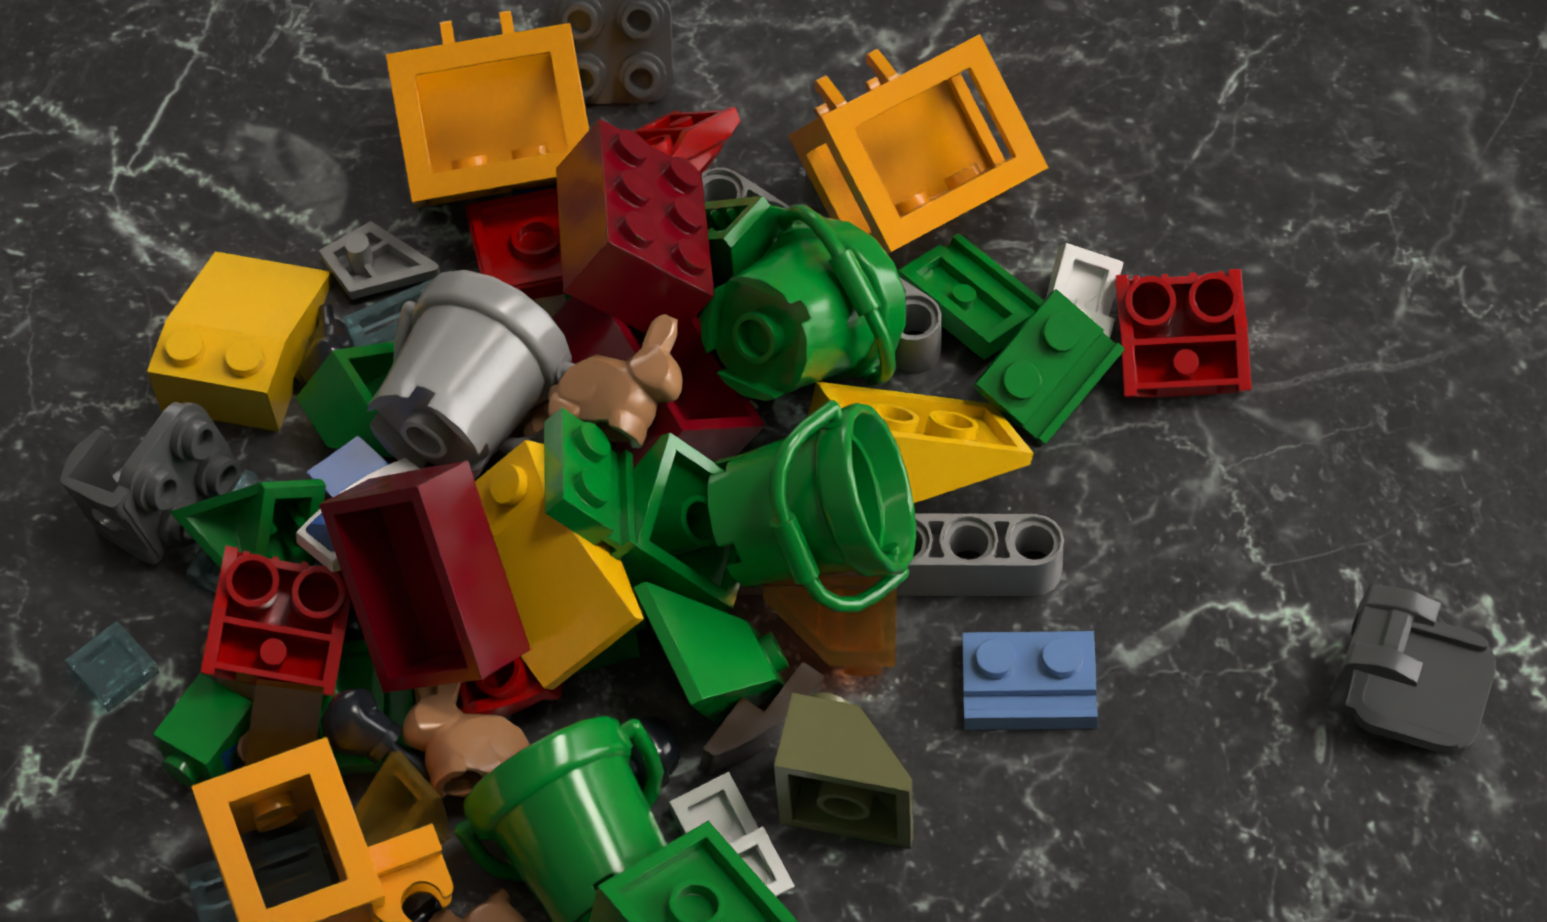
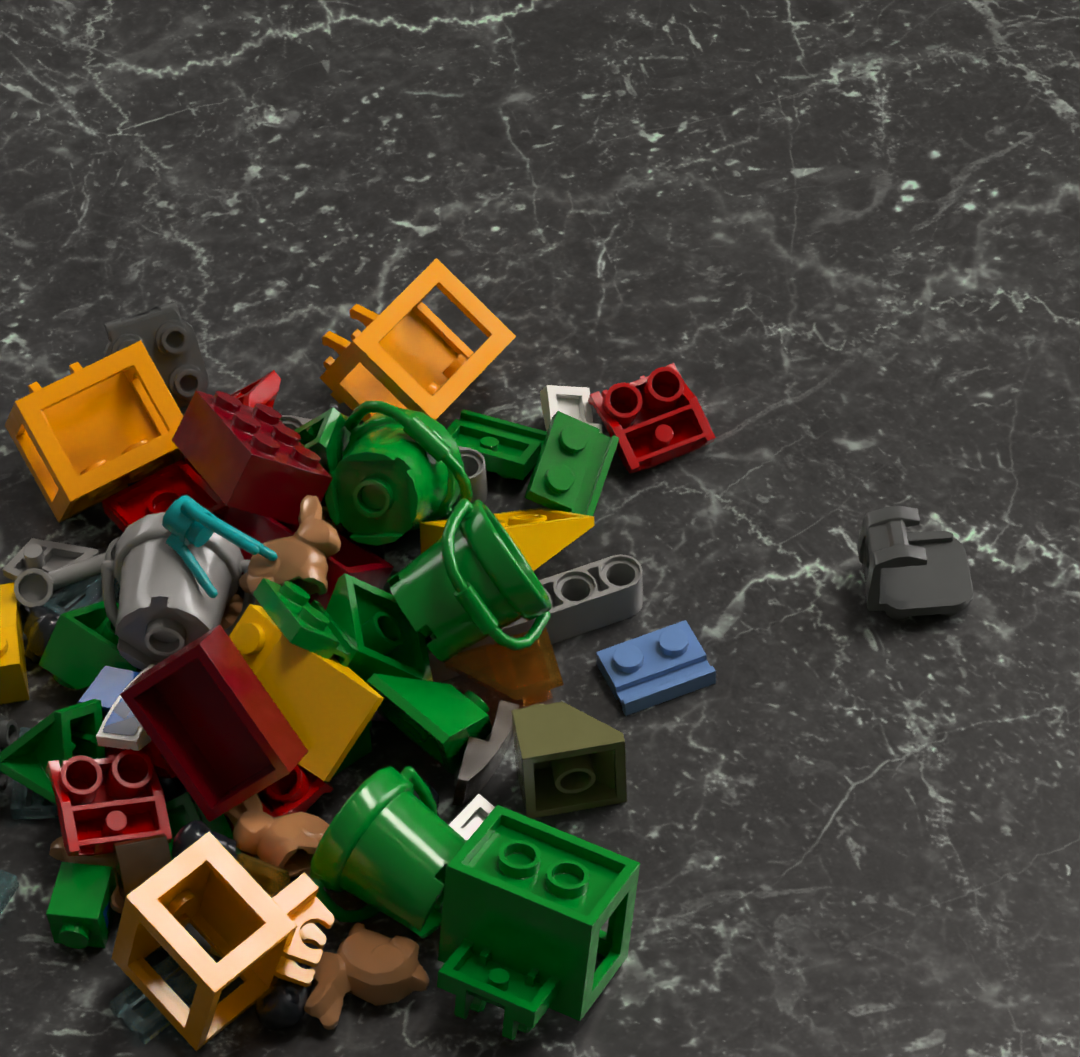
camera: 25 degrees left, 10 degrees down
none -> light grey bar [14,537,120,607]
none -> teal plant [162,495,278,598]

